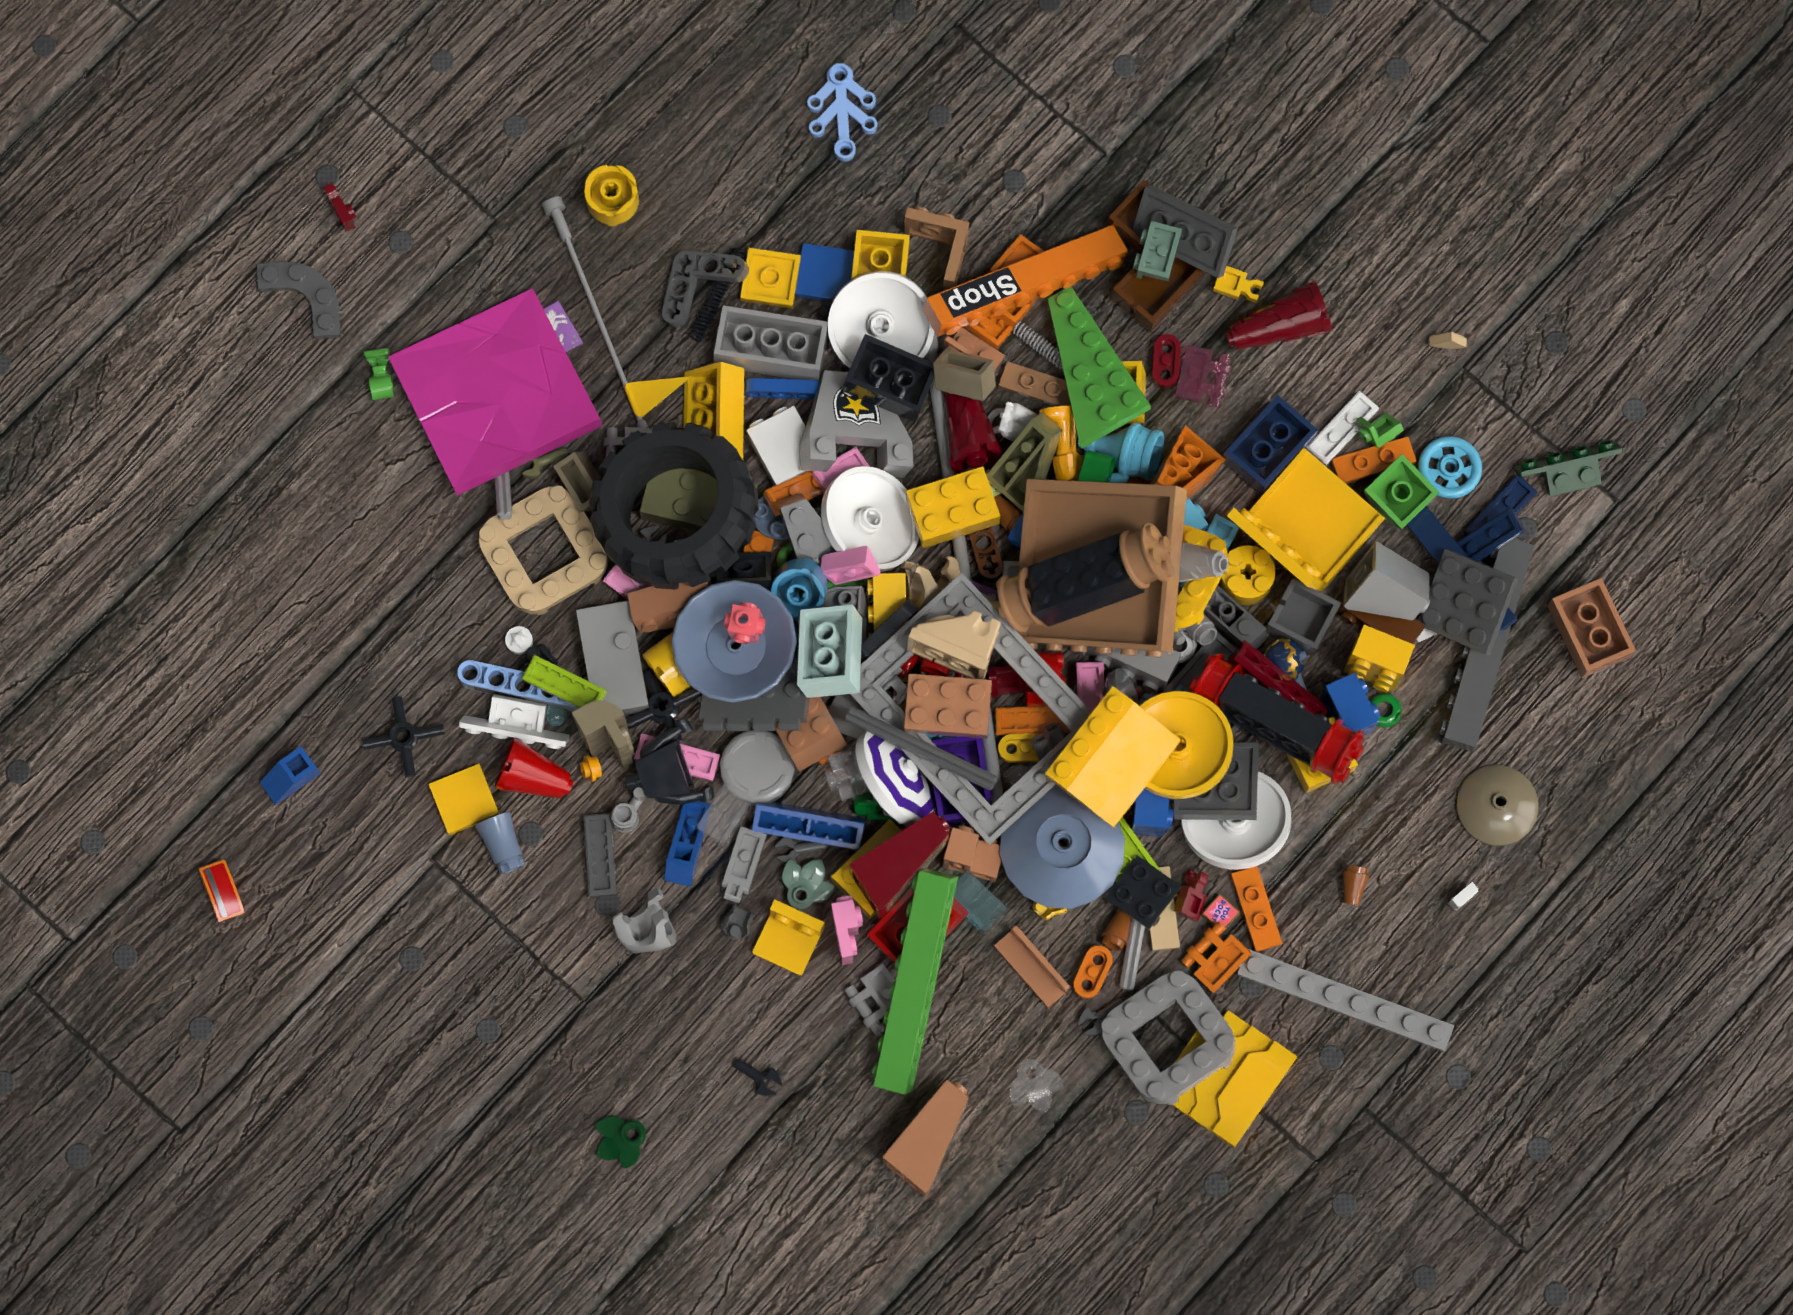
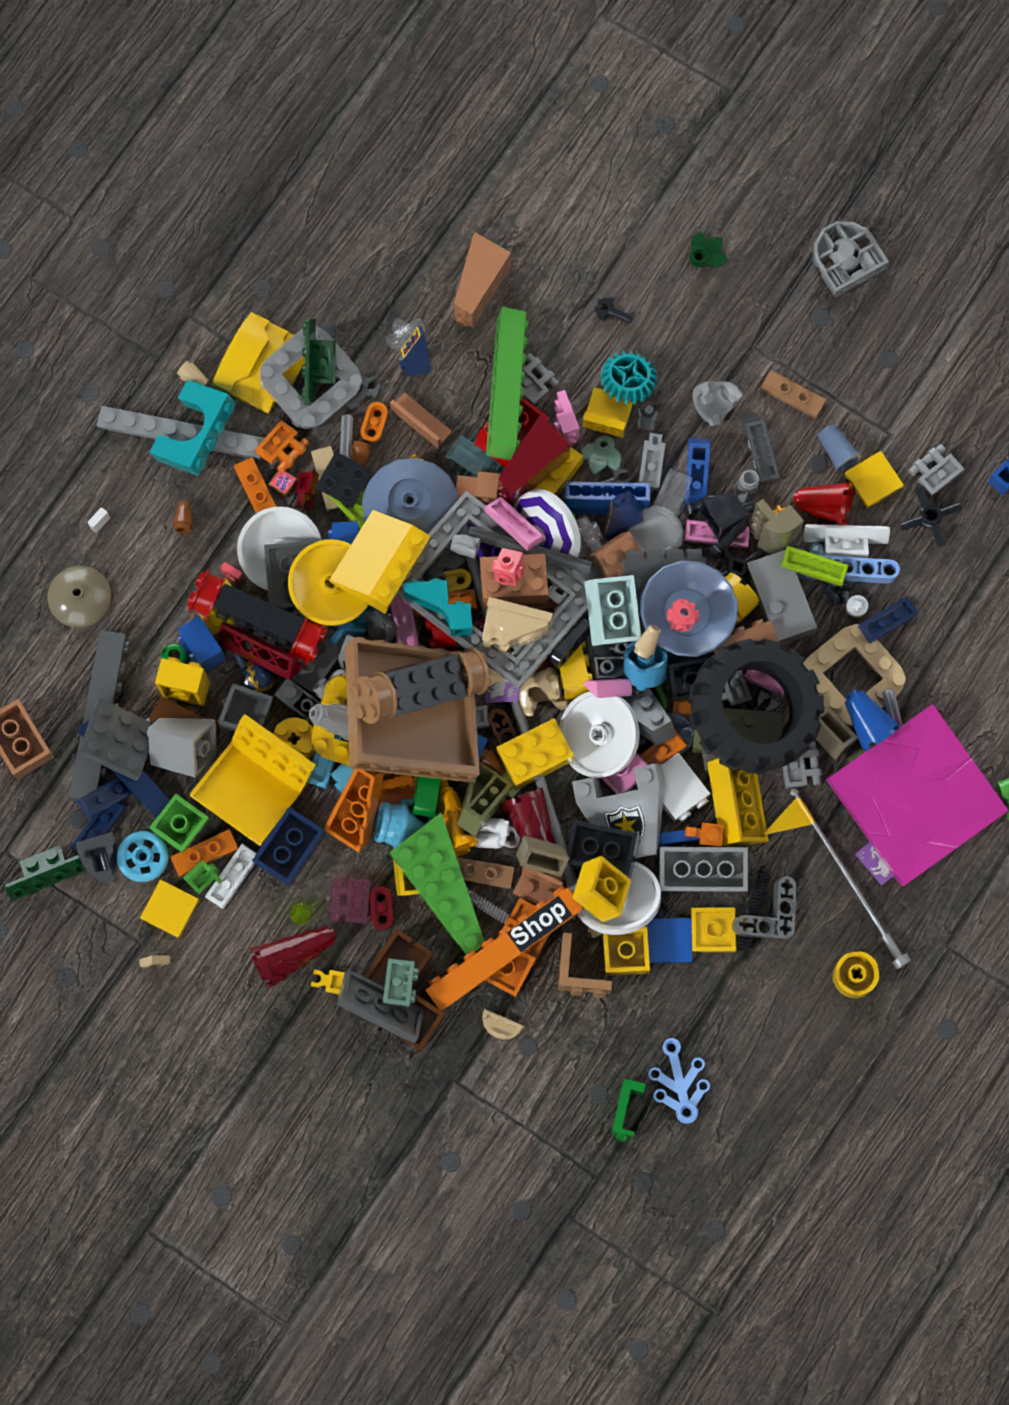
camera: 175 degrees right, 0 degrees up
none -> black shield [75,832,117,886]
none -> yellow tile [140,880,199,938]
none -> teal arch [149,380,236,476]
none -> tan cone [177,361,209,386]
none -> coral tile [221,562,244,584]
none -> clear neon green piece [289,902,312,925]
none -> dark green bracket [302,318,336,405]
none -> dark blue slope [399,326,431,377]
none -> teal arch [403,578,472,637]
none -> light grey piece [450,534,481,559]
none -> tan tile [482,1009,525,1040]
none -> bright pink plate [484,497,544,551]
none -> coral brick [492,548,525,586]
none -> yellow brick [572,856,631,922]
none -> teal gear [600,350,657,405]
none -> dark blue slope [605,490,643,539]
none -> green panel [611,1079,646,1142]
none -> tan cone [634,625,661,659]
none -> orange plate [685,822,724,847]
none -> medium nougat plate [760,370,826,419]
none -> light grey connector [812,221,889,298]
none -> blue cone [844,689,900,751]
none -> dark blue tile [858,597,919,644]
none -> light grey plate [908,444,964,497]

